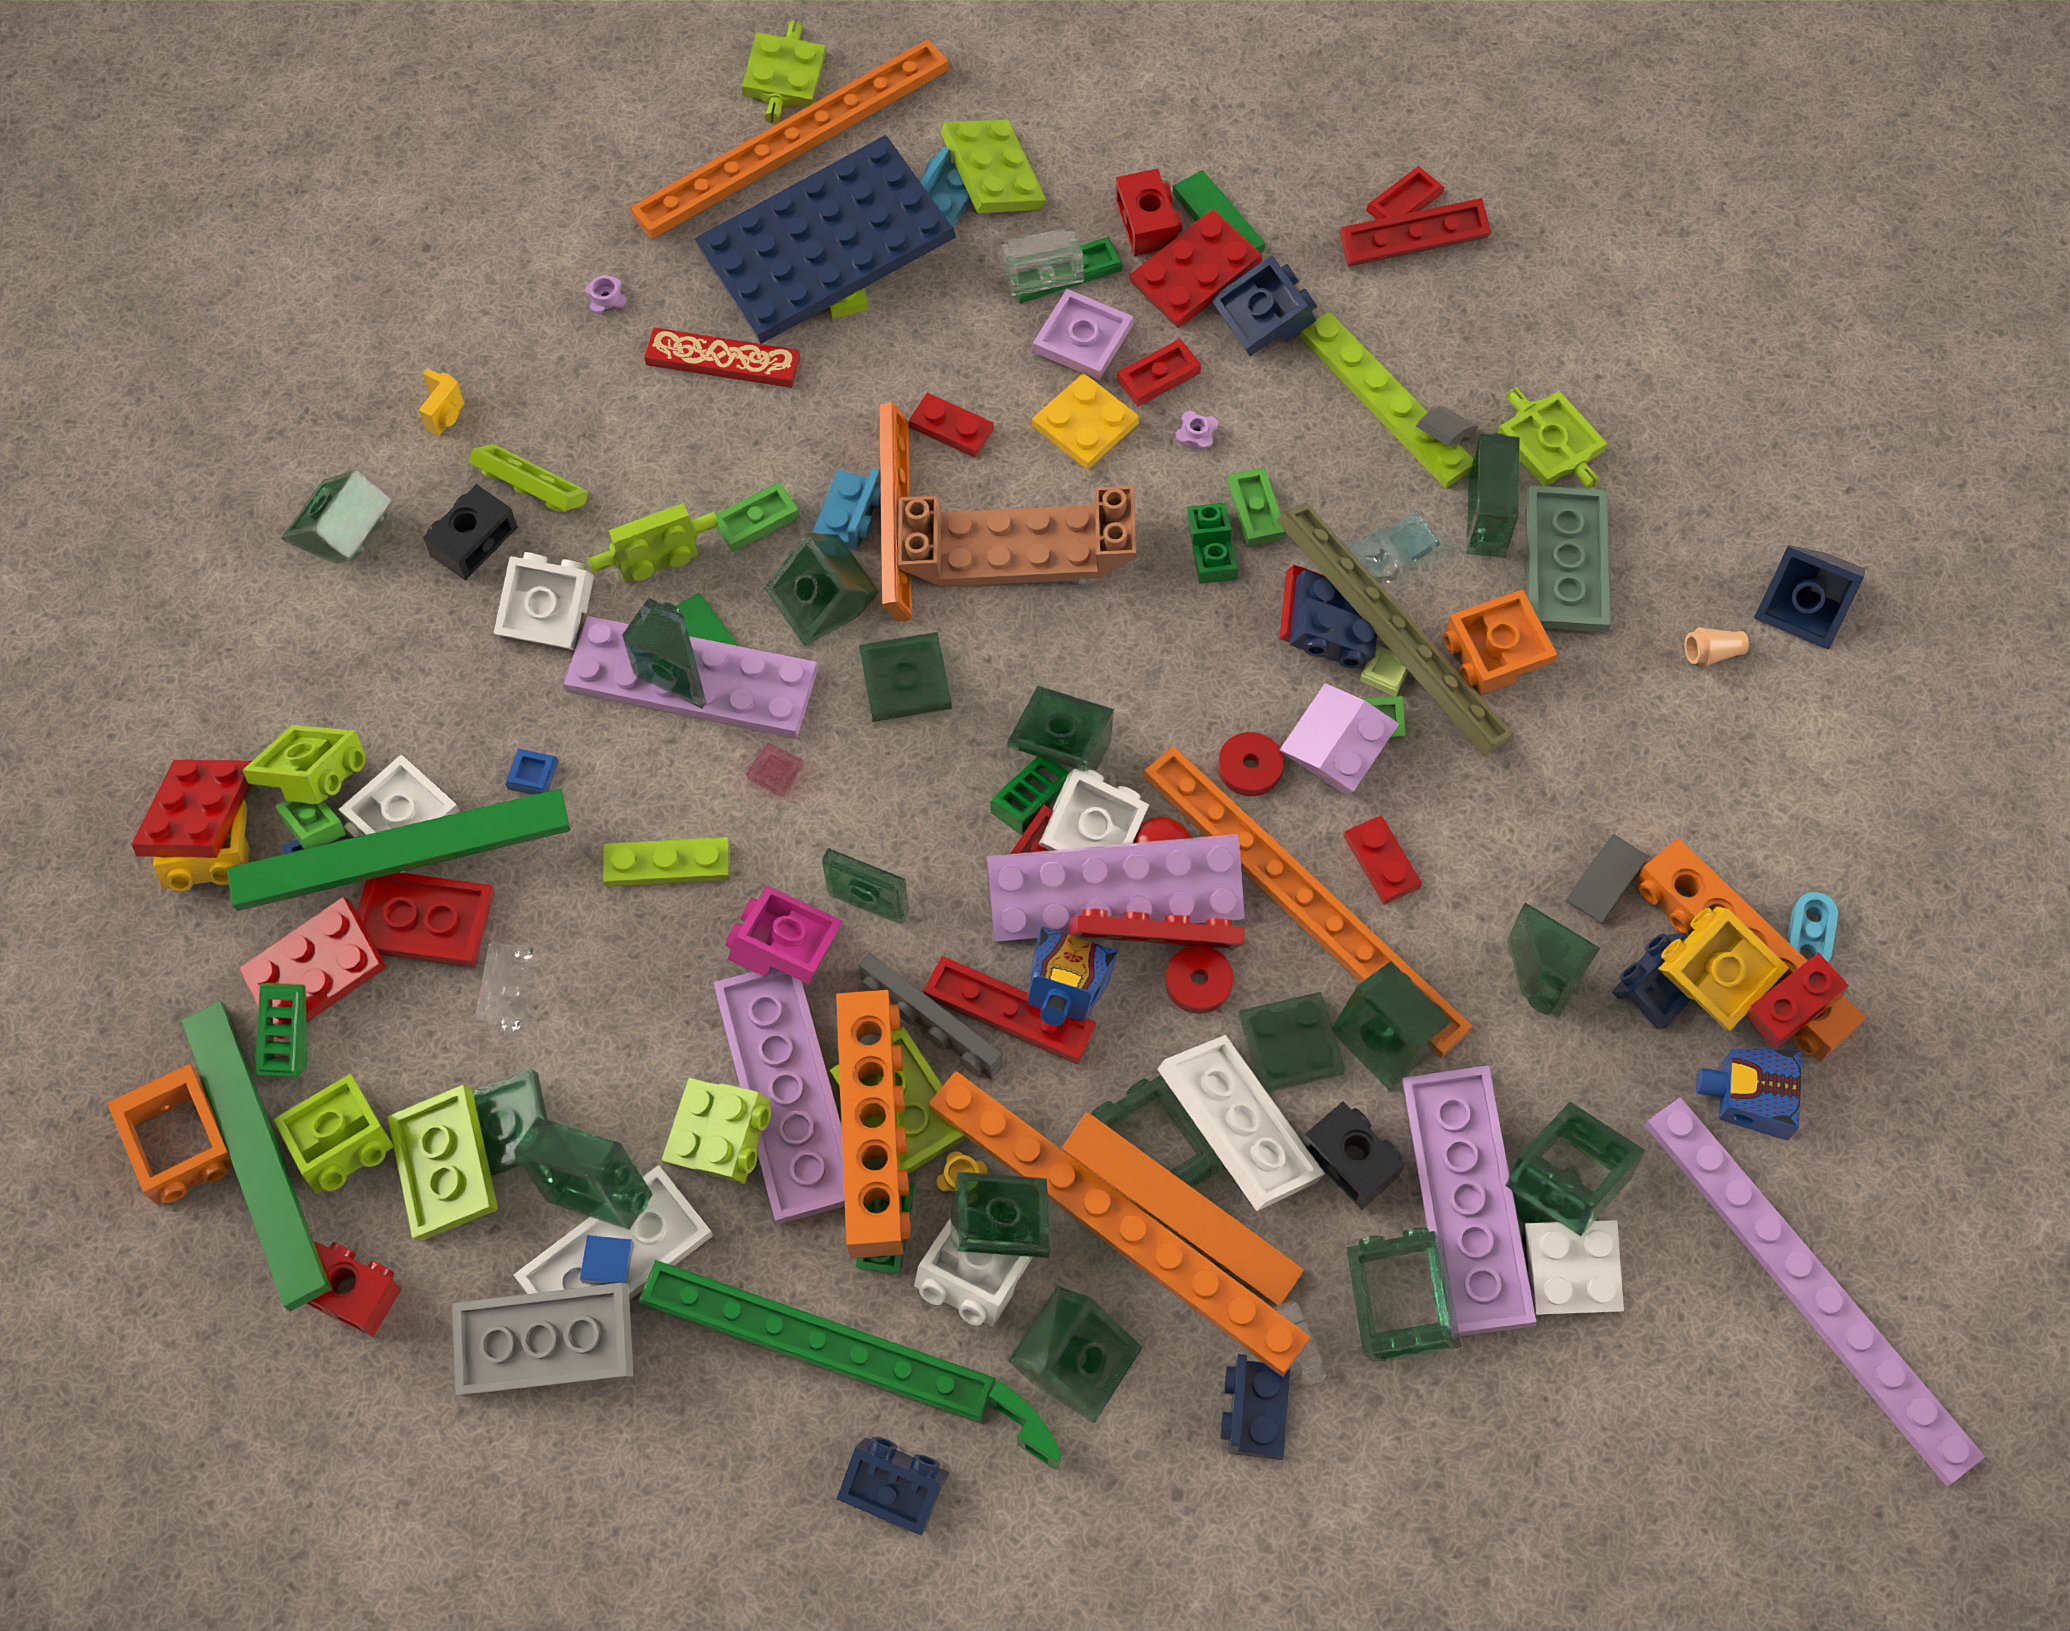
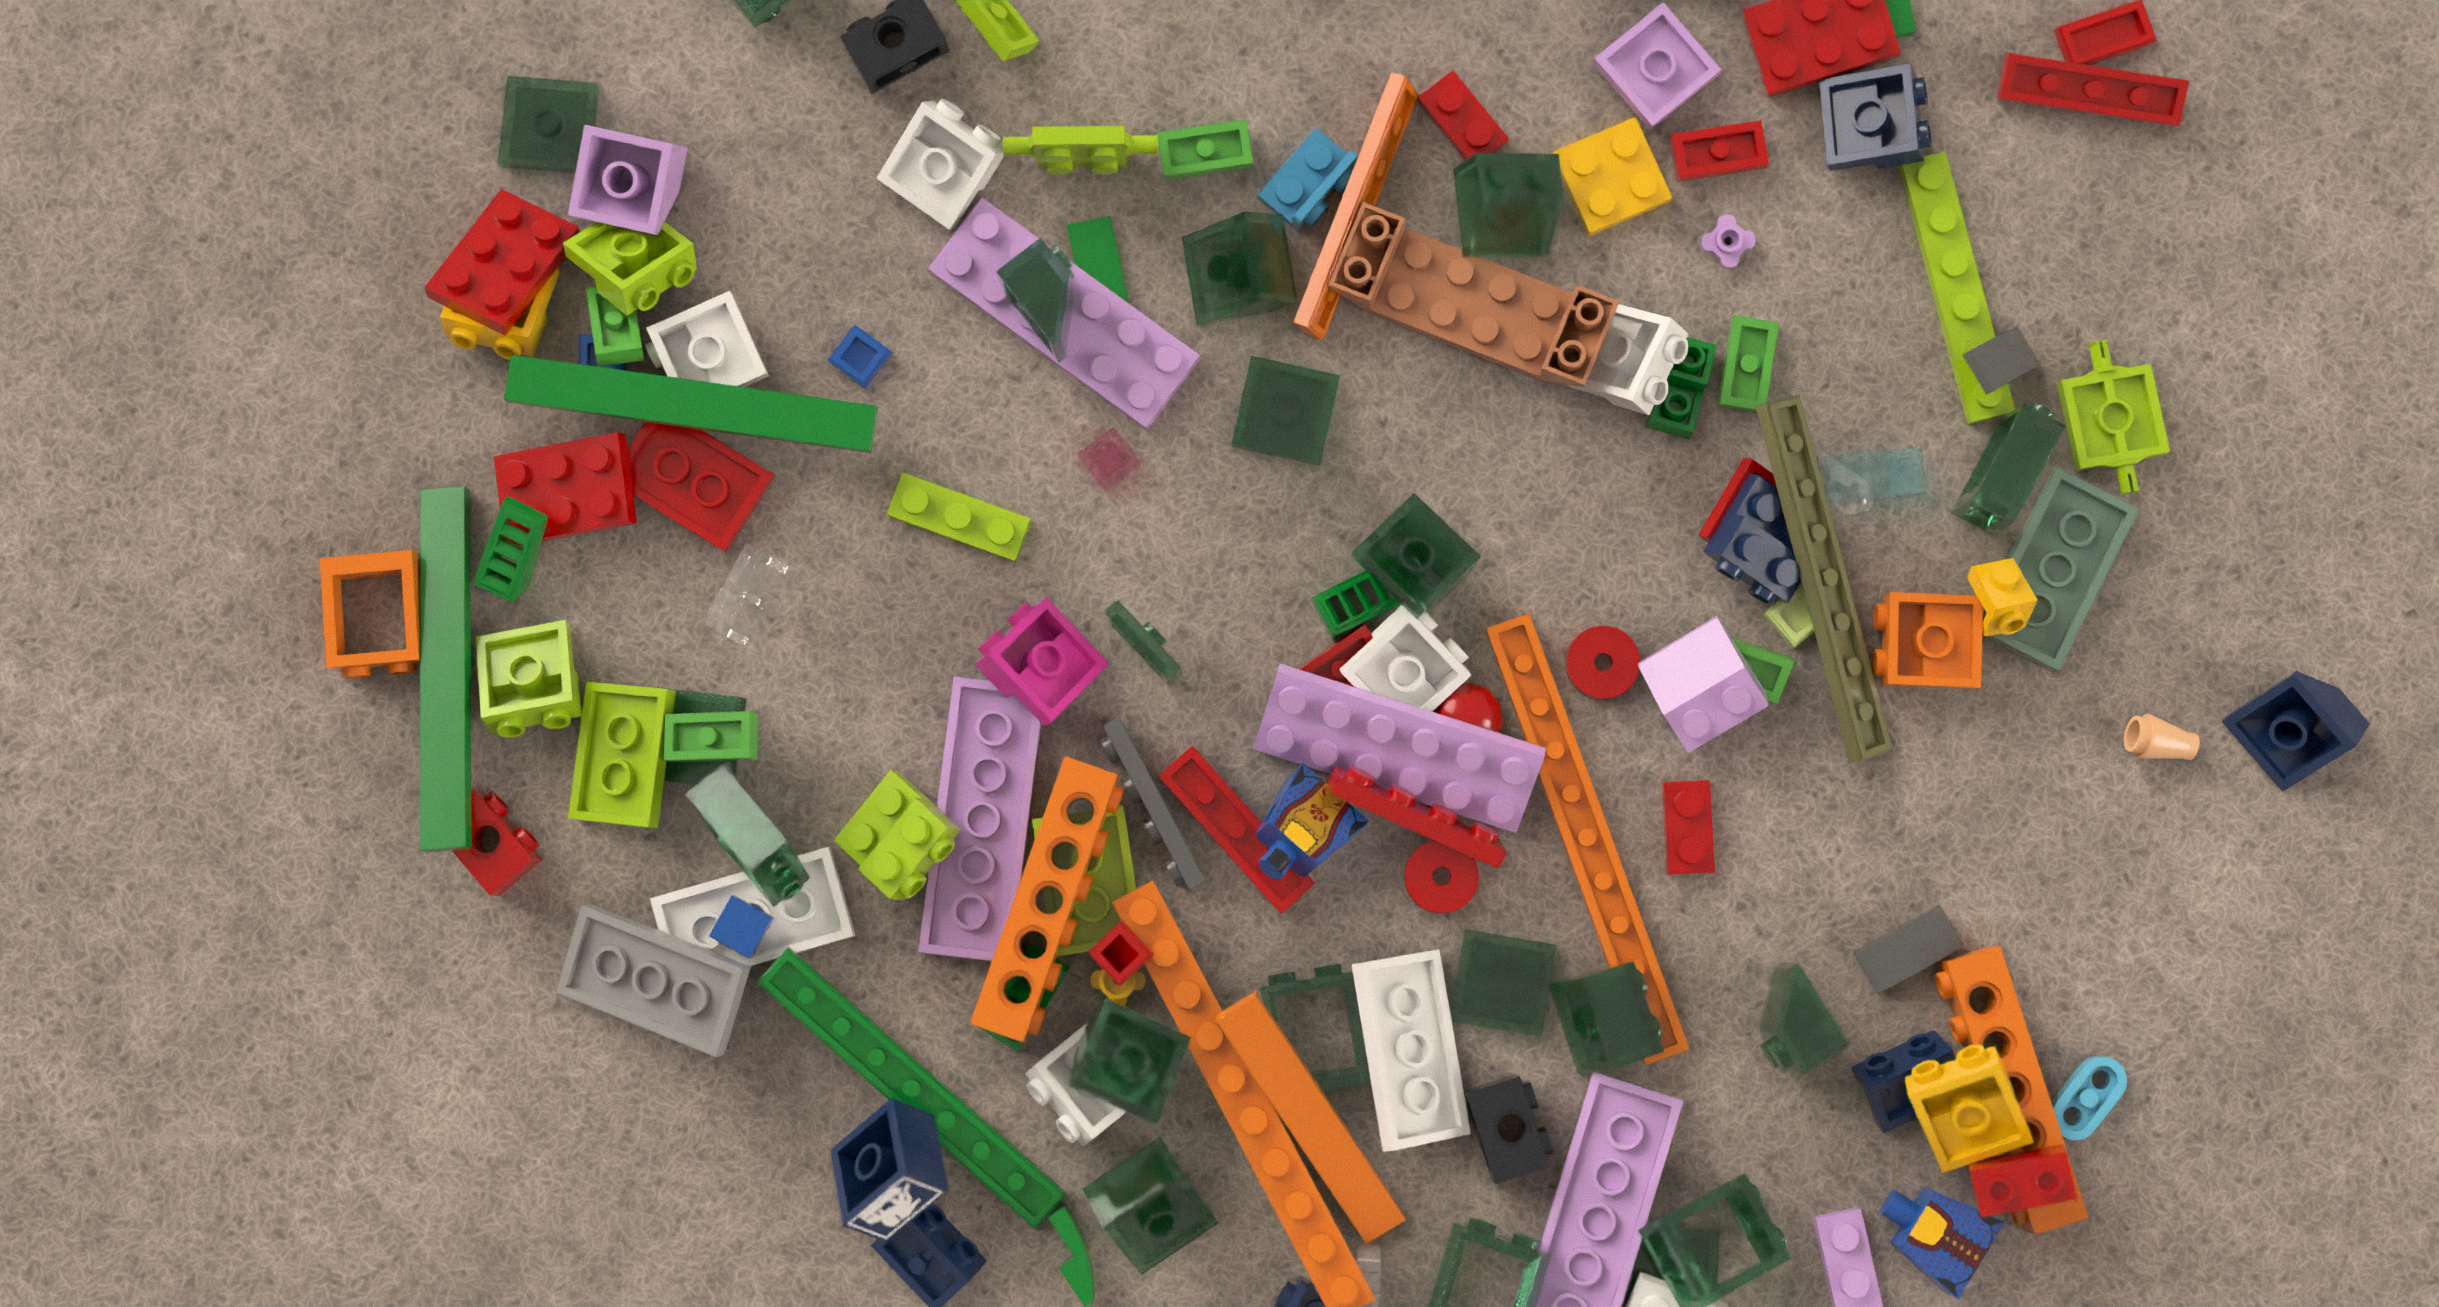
camera: 25 degrees right, 20 degrees up
none -> clear green plate [497,75,600,173]
none -> lavender slope [568,125,688,235]
none -> bright green plate [664,711,758,762]
none -> dark blue brick [830,1098,949,1242]
none -> red slope [1088,920,1154,987]
none -> clear green slope [1453,153,1564,258]
none -> white plate [1568,304,1688,415]
none -> yellow bracket [1967,558,2038,636]

